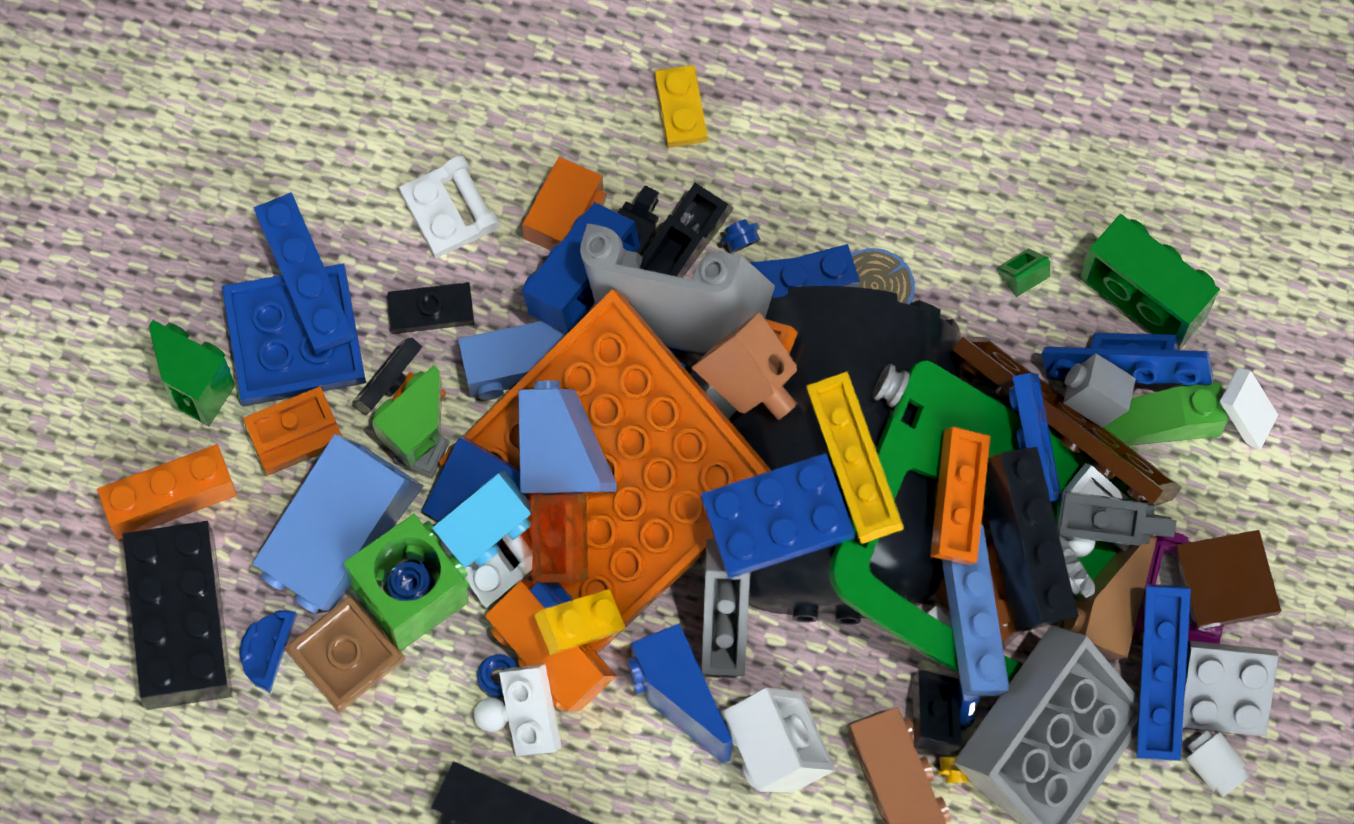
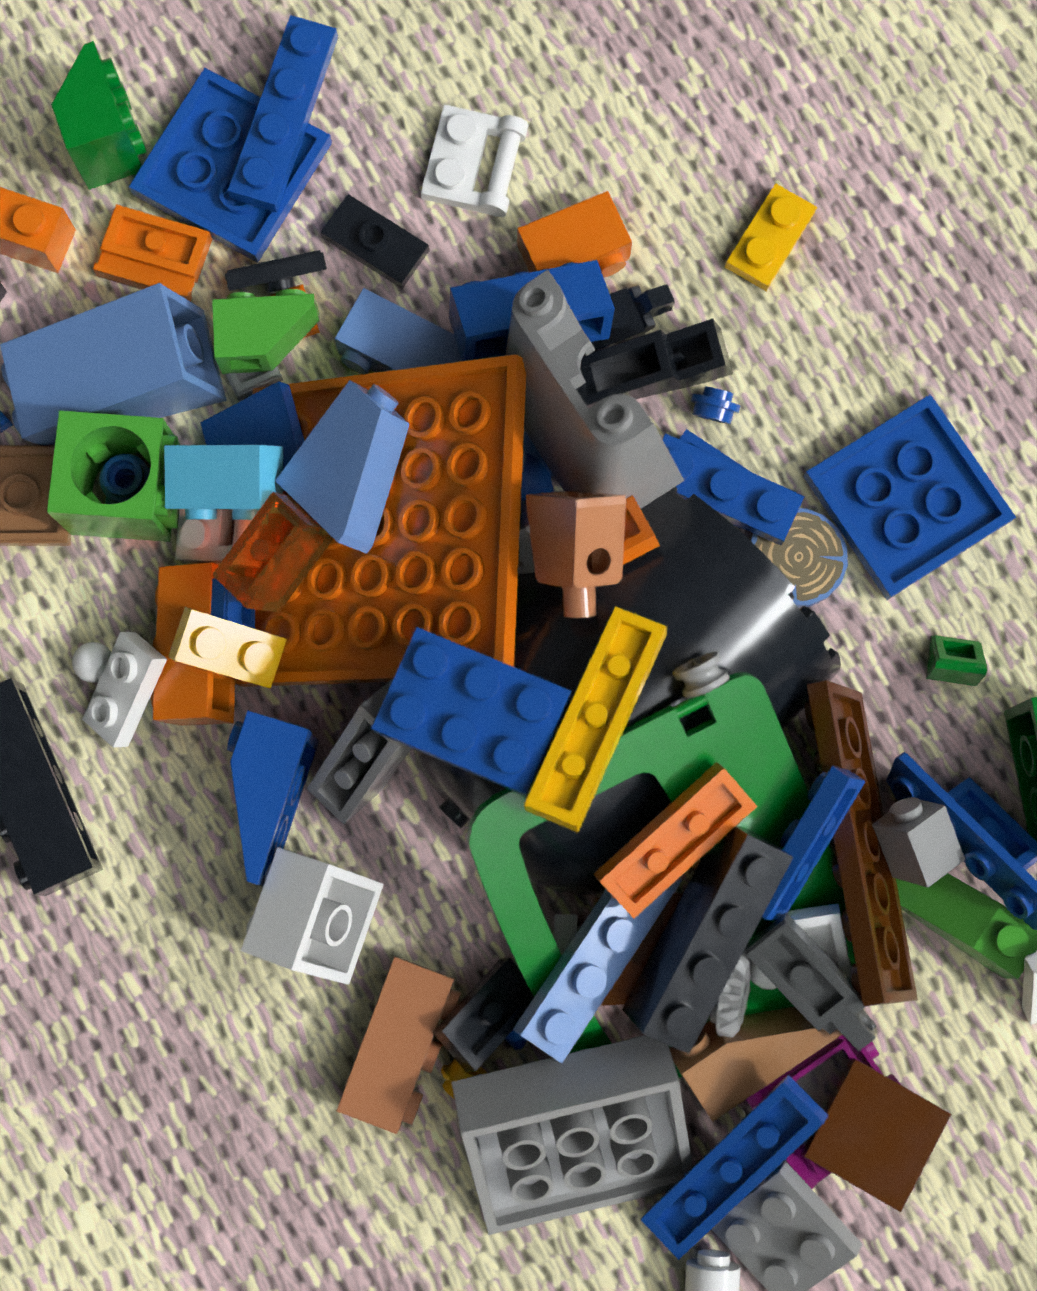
camera: 40 degrees right, 10 degrees up
blue plate [478,654,519,698] -> none
none -> blue plate [803,394,1016,600]

